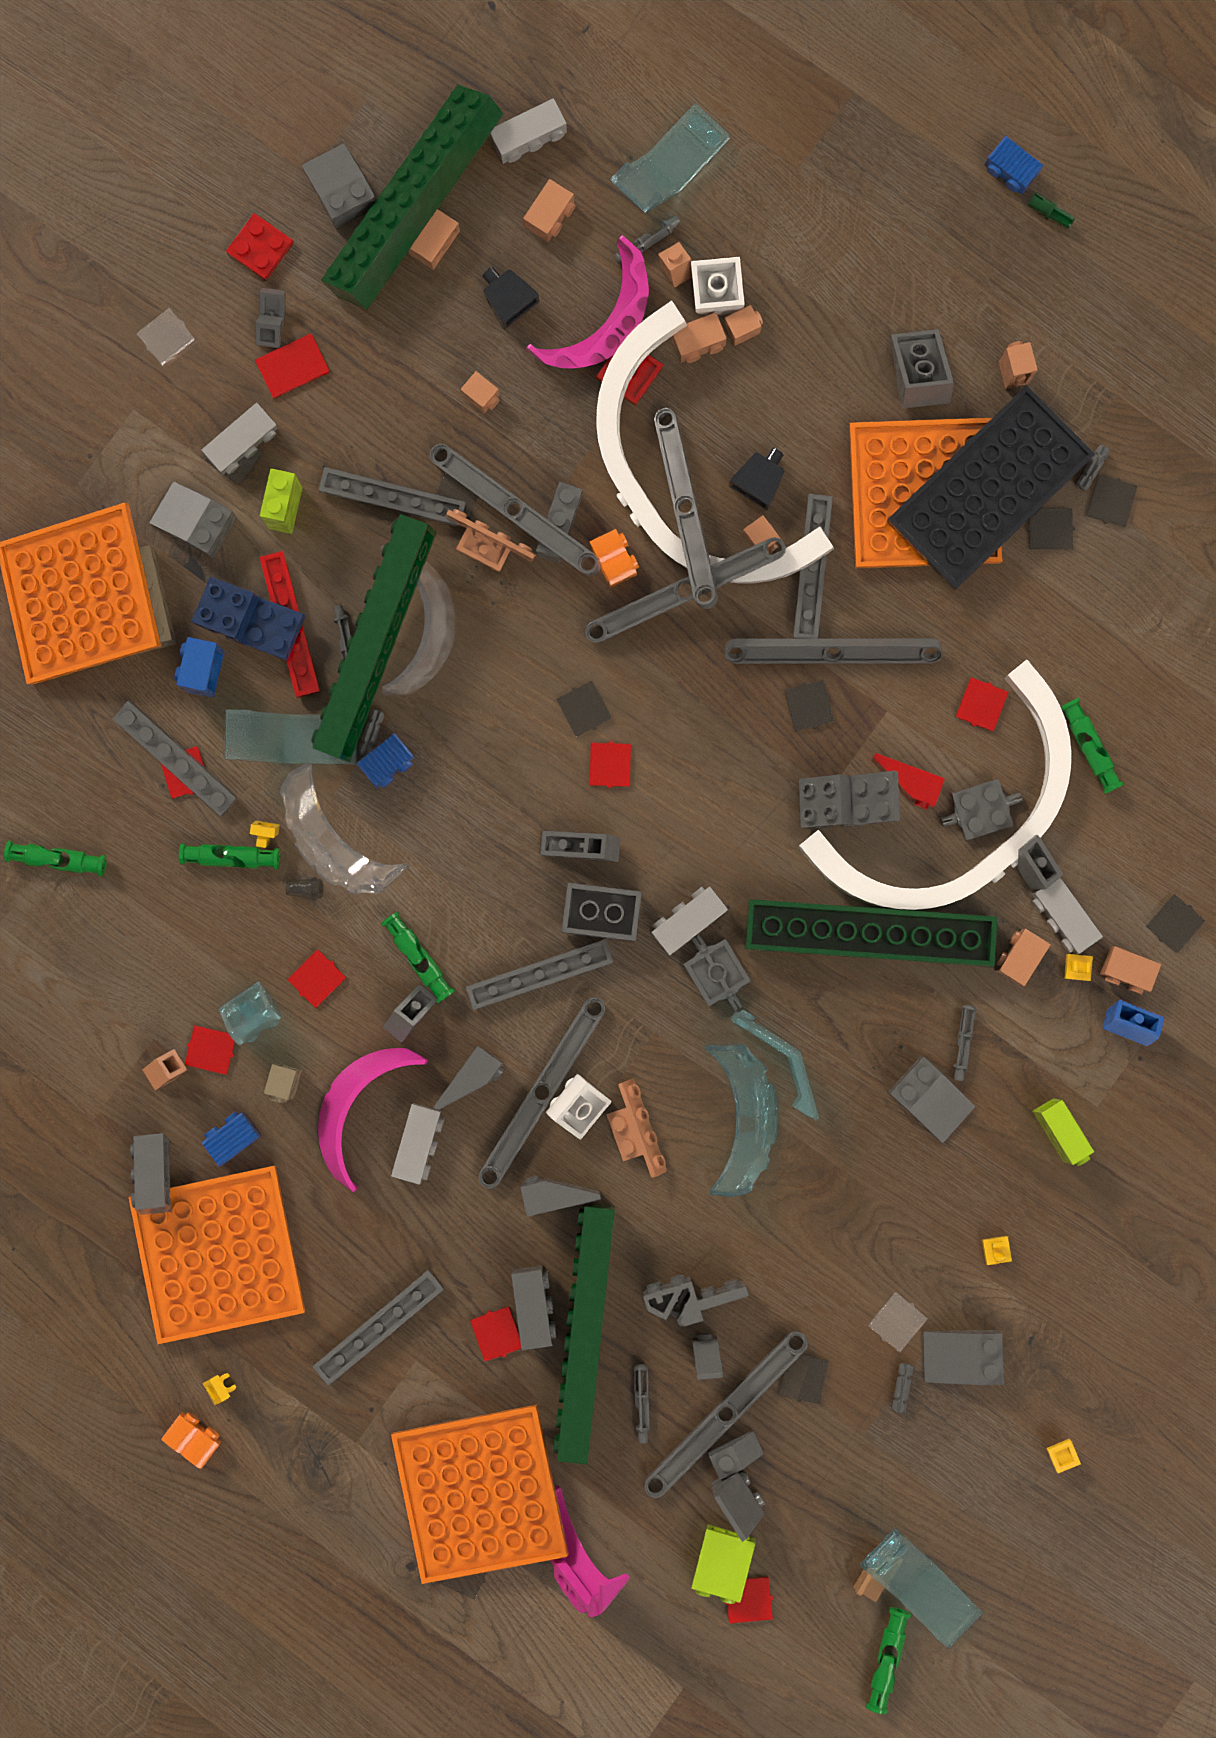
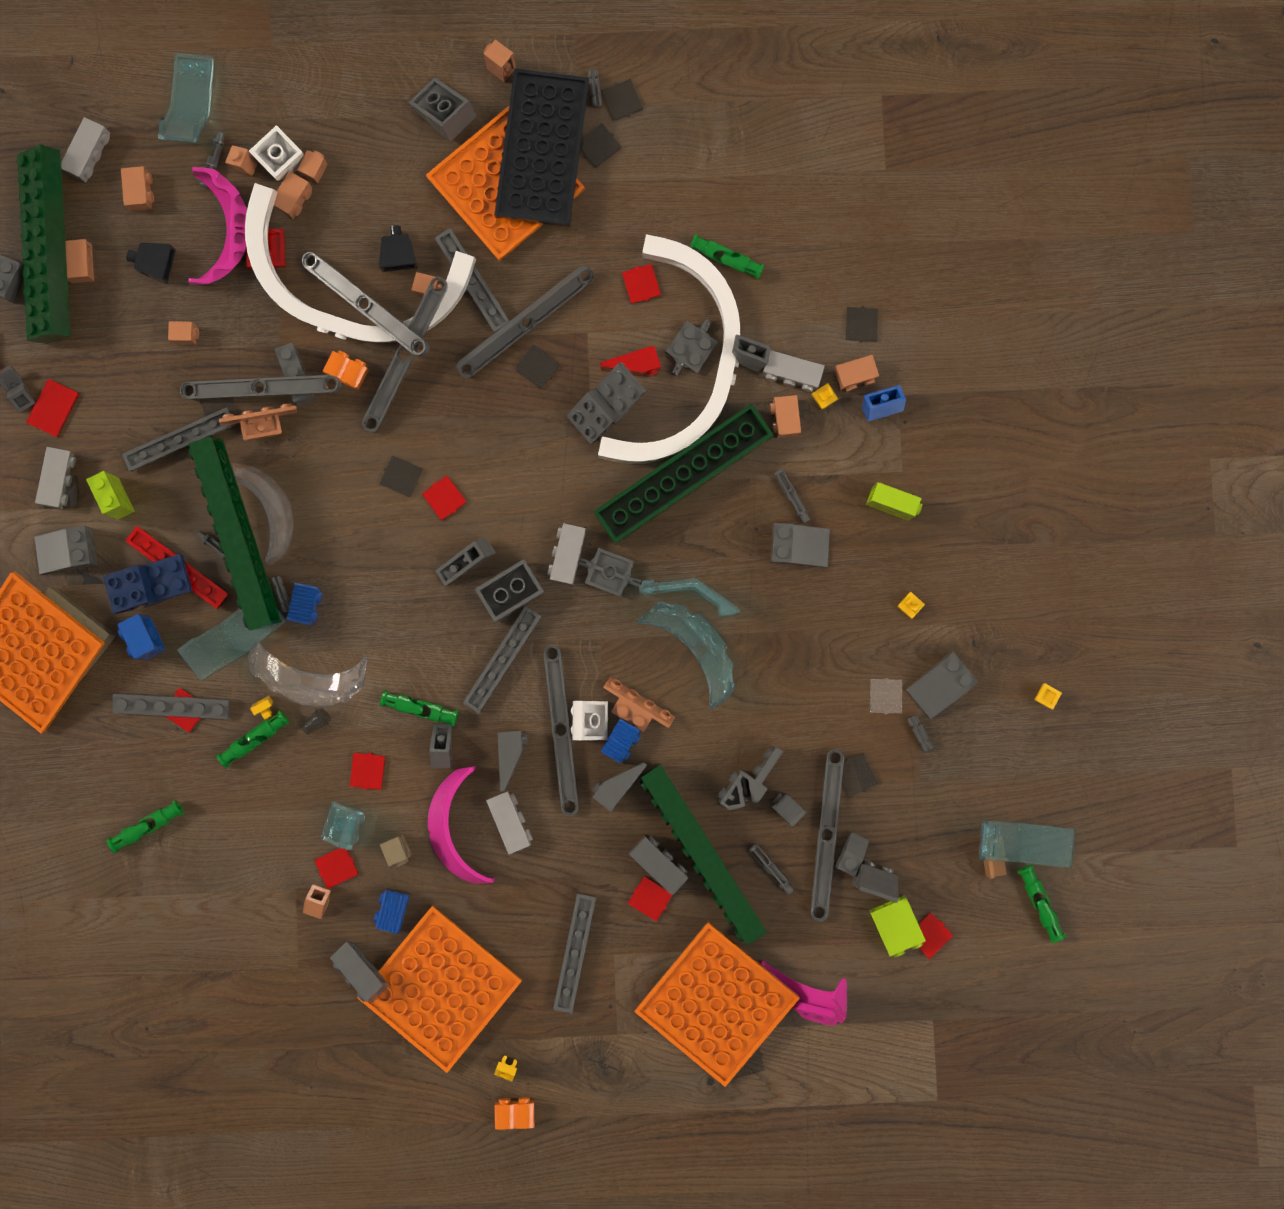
camera: 45 degrees left, 0 degrees up
none -> blue brick [601,719,641,764]

